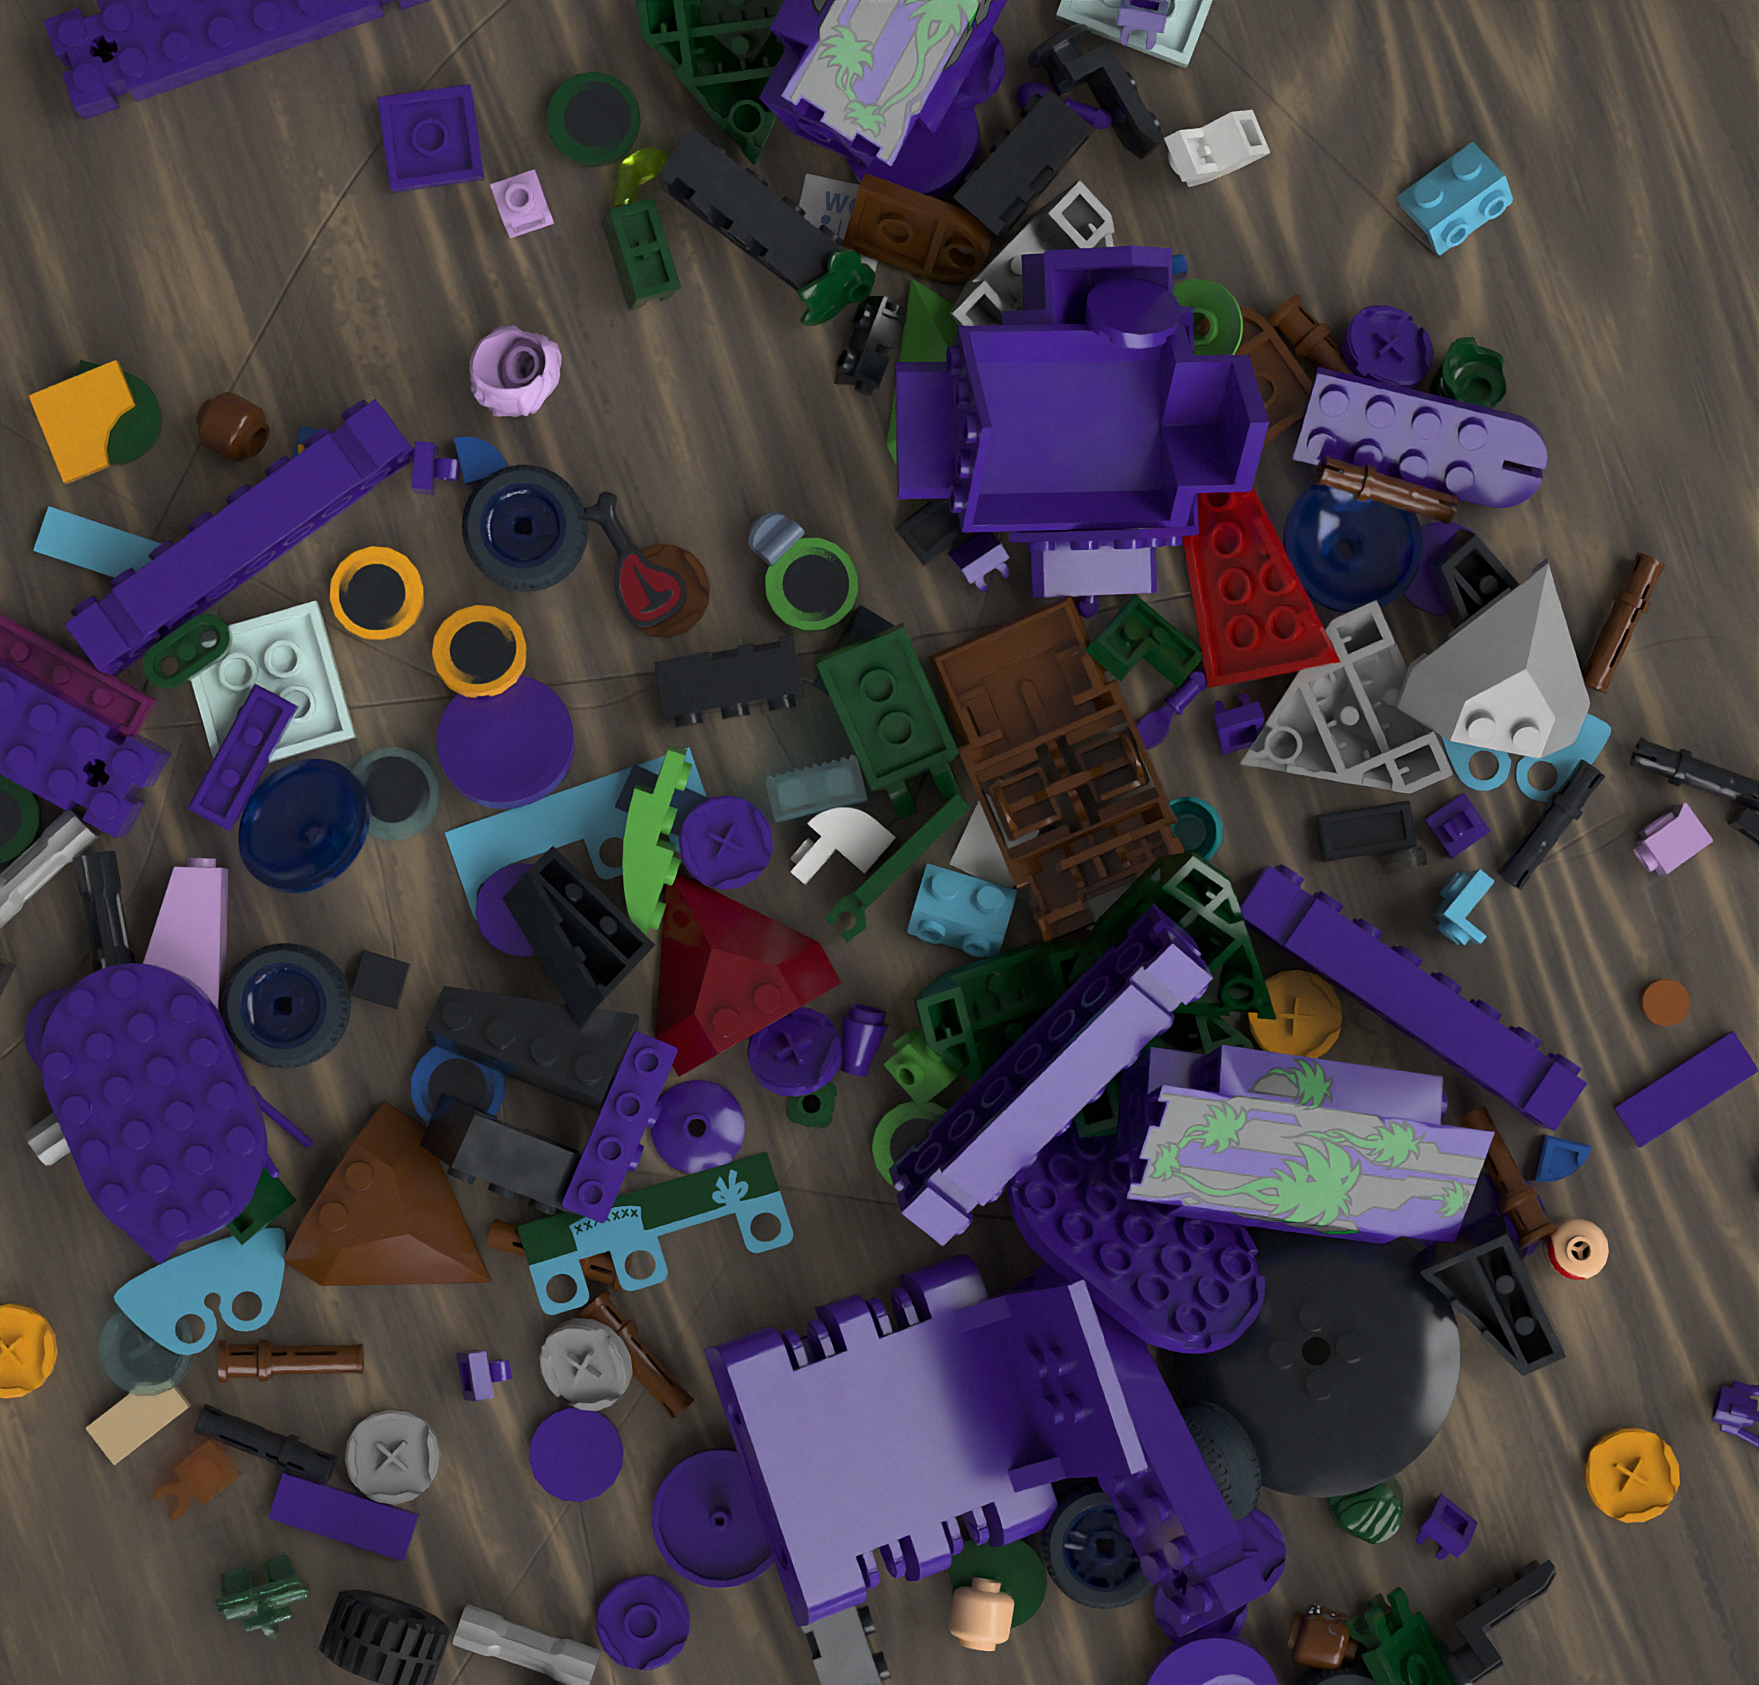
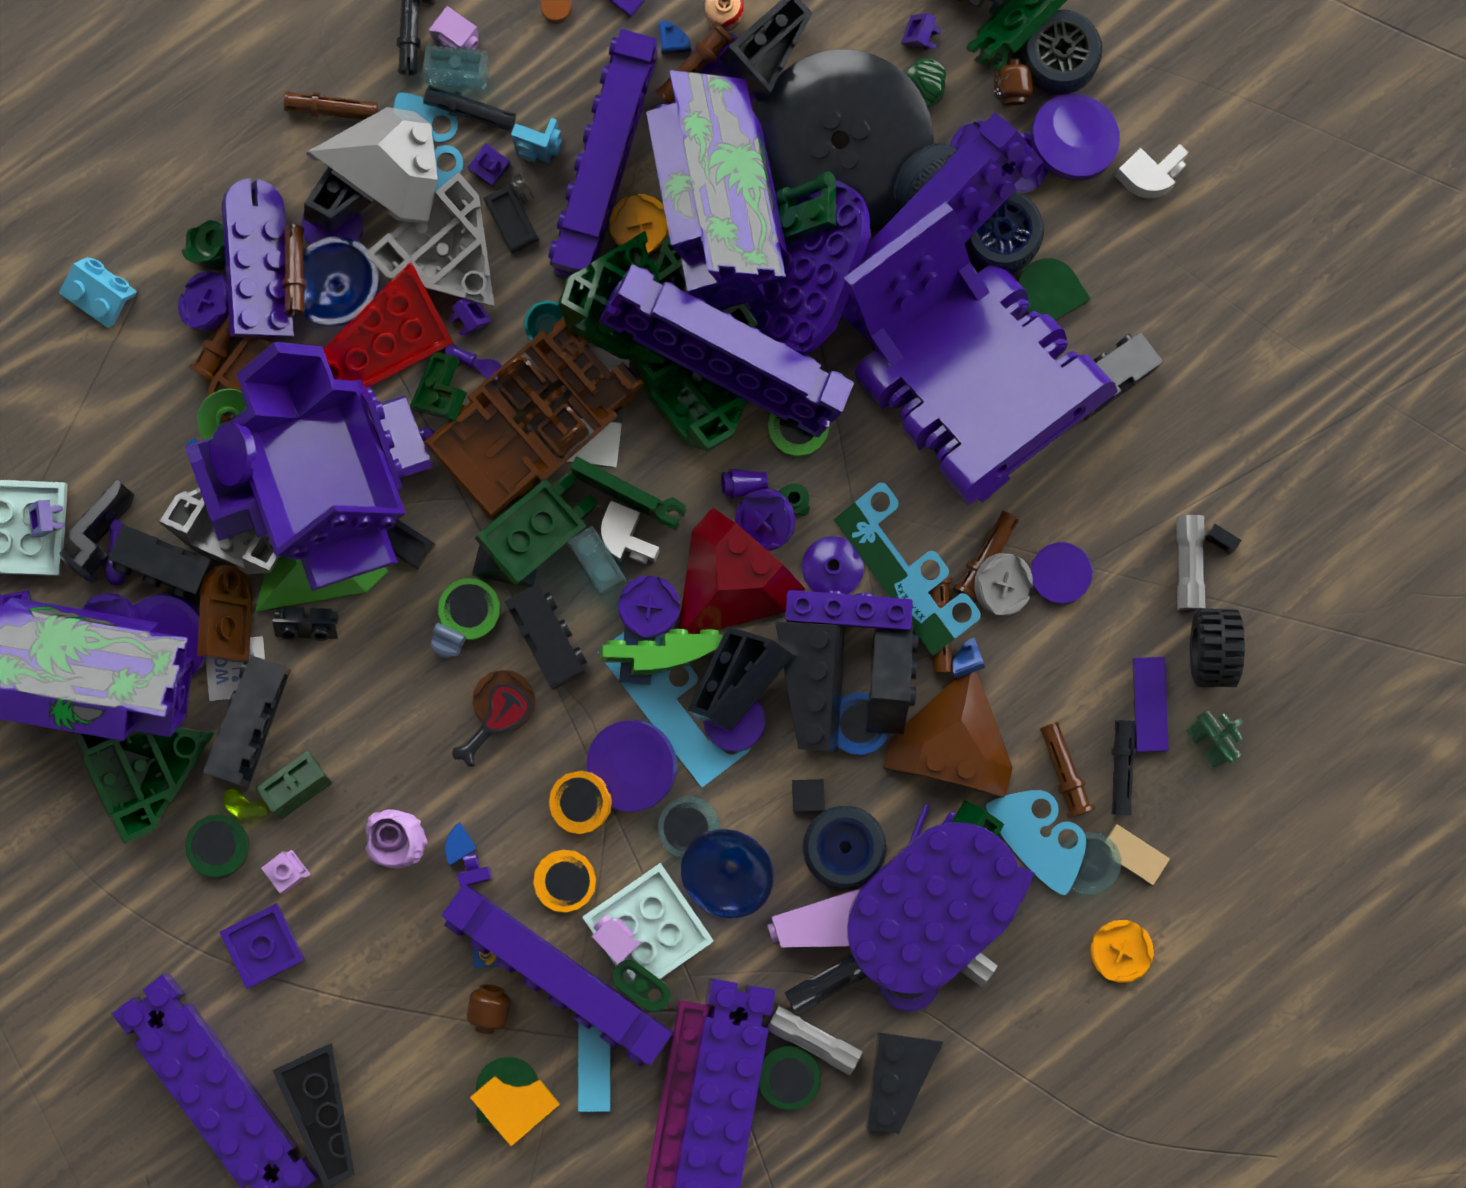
camera: 110 degrees left, 5 degrees down
clear orange plate [153,1438,242,1521] -> none
dark purple tile [187,683,299,831] -> none
light grey tile [345,1408,441,1505] -> none
dark purple tile [456,1349,512,1401] -> none
wheel [462,464,588,592] -> none
dark purple tile [596,1574,690,1670] -> none
dark purple piece [652,1448,774,1588] -> none
dark green plate [797,249,876,326] -> none
bright green brick [883,1026,961,1108] -> none
medium azure bracket [907,863,1017,957] -> none
dark purple tile [947,532,1010,592] -> none
light nougat head [948,1578,1014,1651] -> none
white brick [1164,110,1270,187] -> none
none -> black wedge [272,1043,355,1188]
none -> clear light blue brick [423,45,490,89]
none -> lavender window [592,914,642,964]
none -> dark green plate [776,171,836,243]
none -> blue tile [953,637,985,679]

